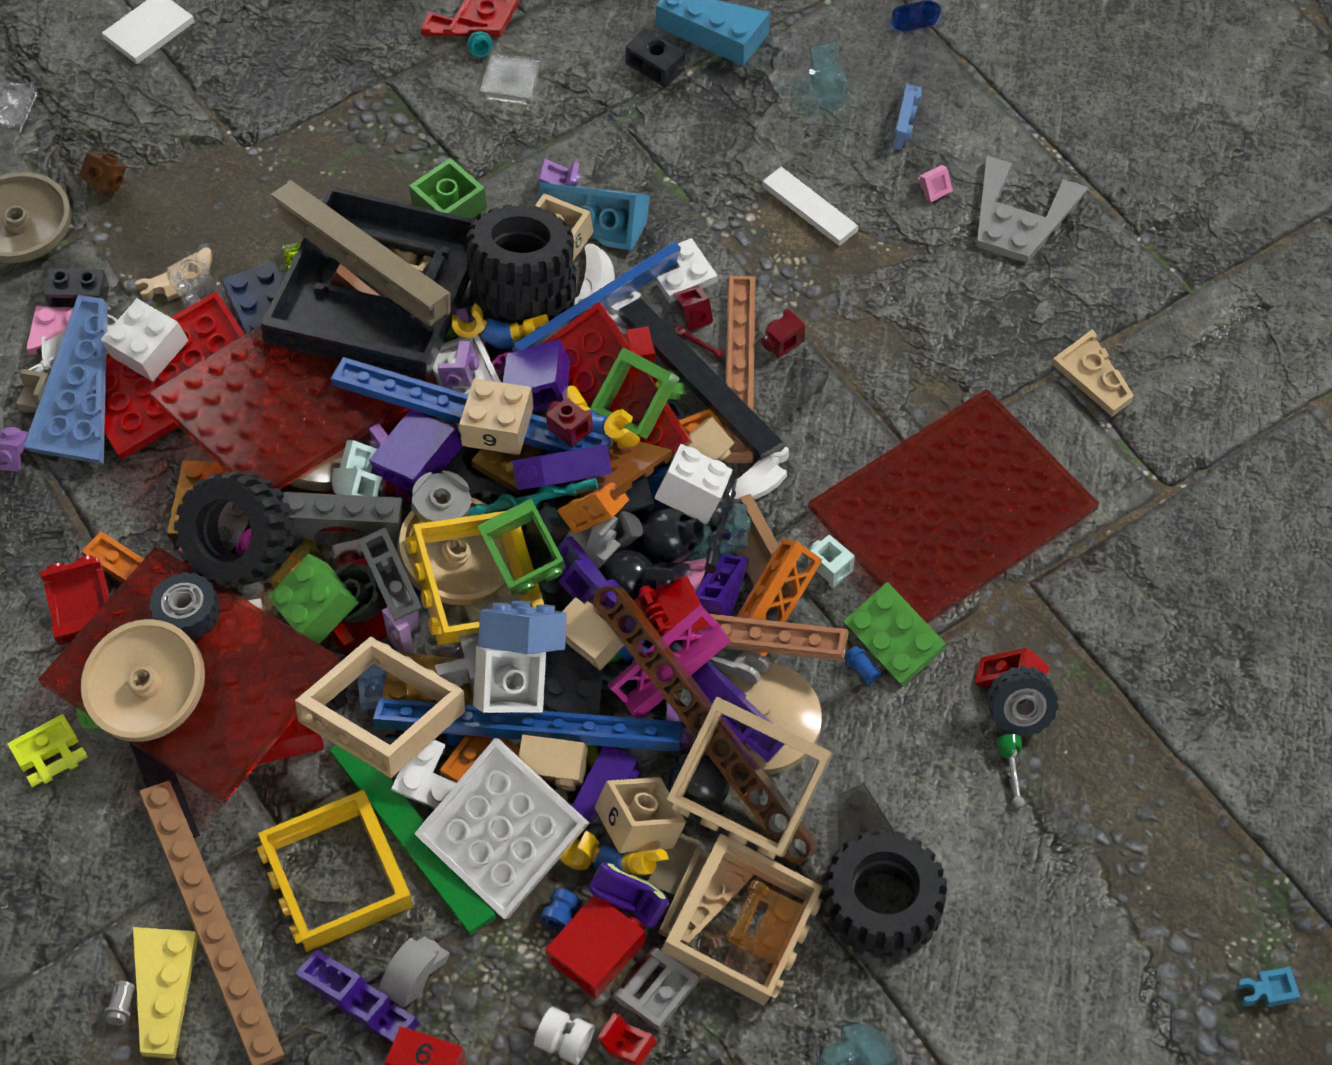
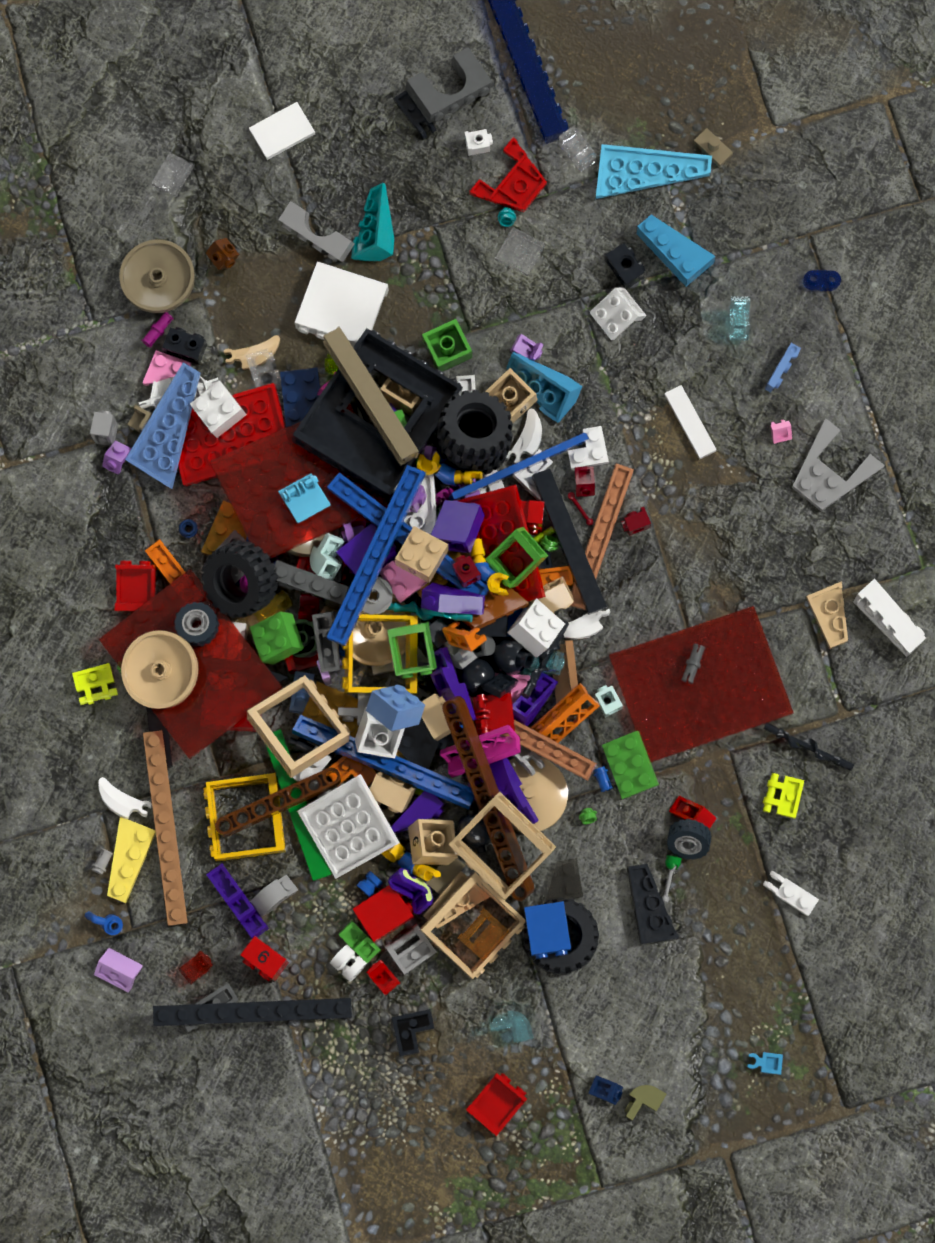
camera: 20 degrees right, 20 degrees up
none -> white piece [99,777,152,819]
none -> magenta pin [141,312,174,348]
none -> dark blue plate [179,519,198,538]
none -> reddish brown beam [215,767,341,837]
none -> light grey arch [278,201,355,262]
none -> medium azure hinge [278,473,331,523]
none -> white panel [295,262,389,347]
none -> blue plate [327,465,426,646]
none -> bright green slope [338,921,380,963]
none -> teal wedge [351,183,394,261]
none -> bright pink wing [379,560,428,603]
none -> blue brick [524,901,571,959]
none -> bright green plate [579,808,597,825]
none -> white bracket [590,287,646,340]
none -> black wing [627,864,679,945]
none -> dark grey pin [681,644,705,684]
none -> black piece [763,722,854,771]
none -> neon yellow plate [763,773,804,819]
none -> white hinge [763,871,819,916]
none -> white wedge [853,578,926,657]

